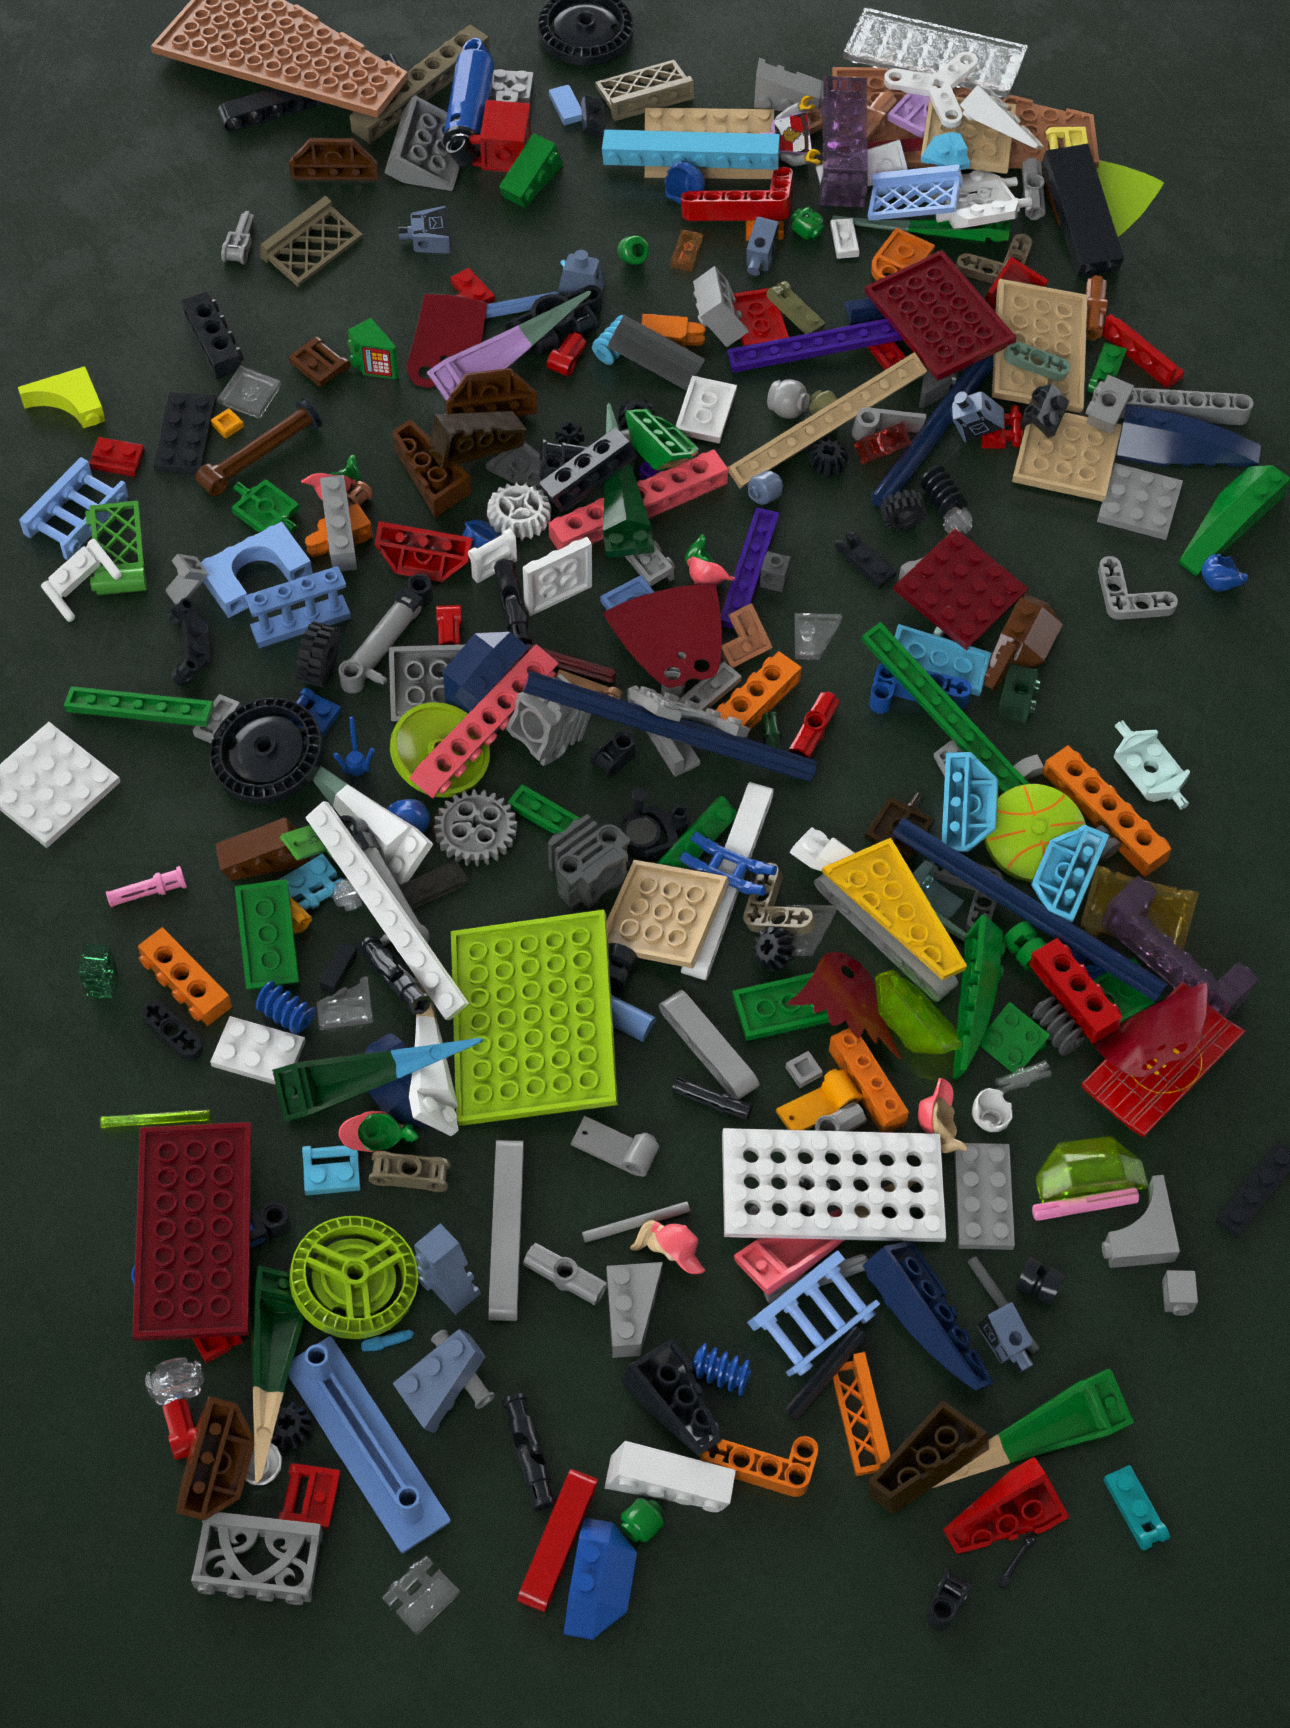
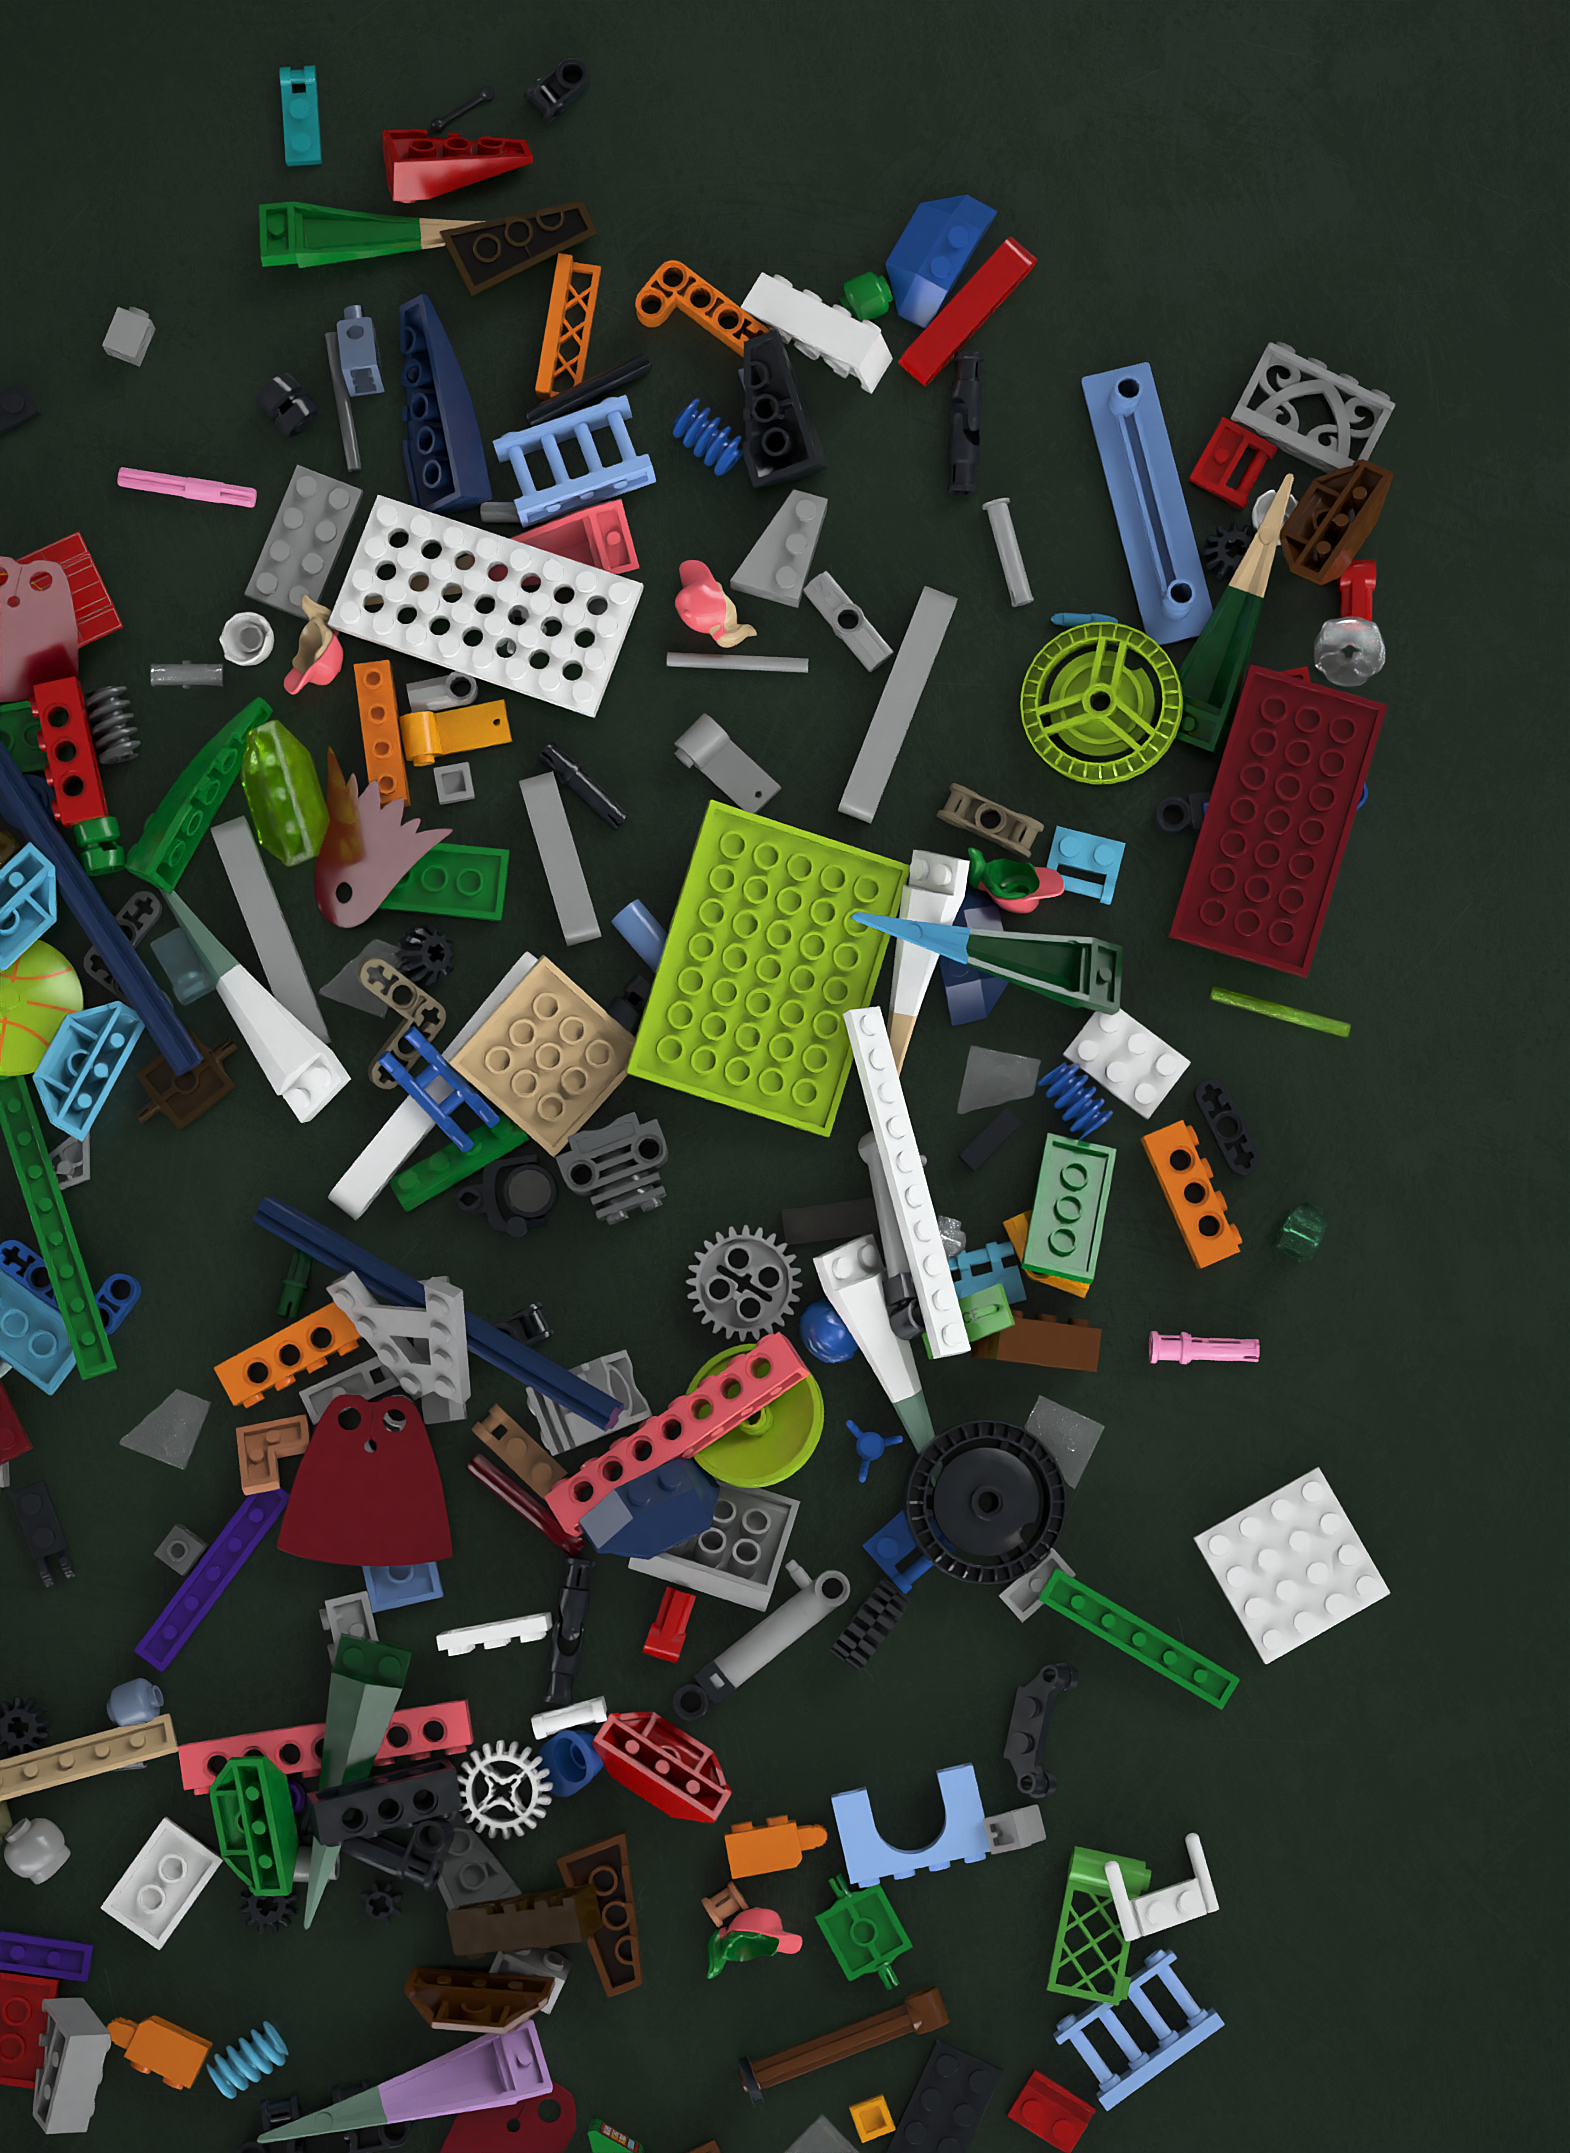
camera: 160 degrees left, 25 degrees up
medium blue fence [245,566,351,648] -> none
light grey brick [320,475,357,571] -> none
black piece [359,936,431,1015] -> none
clear plate [382,1555,460,1635] -> none
sand blue wedge [393,1329,486,1433] -> none
sand blue wedge [414,1223,481,1315] -> none
green plate [508,785,581,834] -> none
red piece [547,332,587,377] -> none
dark grey panel [608,315,705,390] -> none
coral hair [685,534,735,587] -> none
red piece [789,691,840,759] -> none
yellow wing [822,838,967,980] -> none
green hinge [979,1002,1051,1076] -> none
clear neon green wedge [1035,1136,1148,1203] -> none
light grey arch [1102,1175,1180,1268] -> none
none -> clear wing [1024,1395,1105,1489]

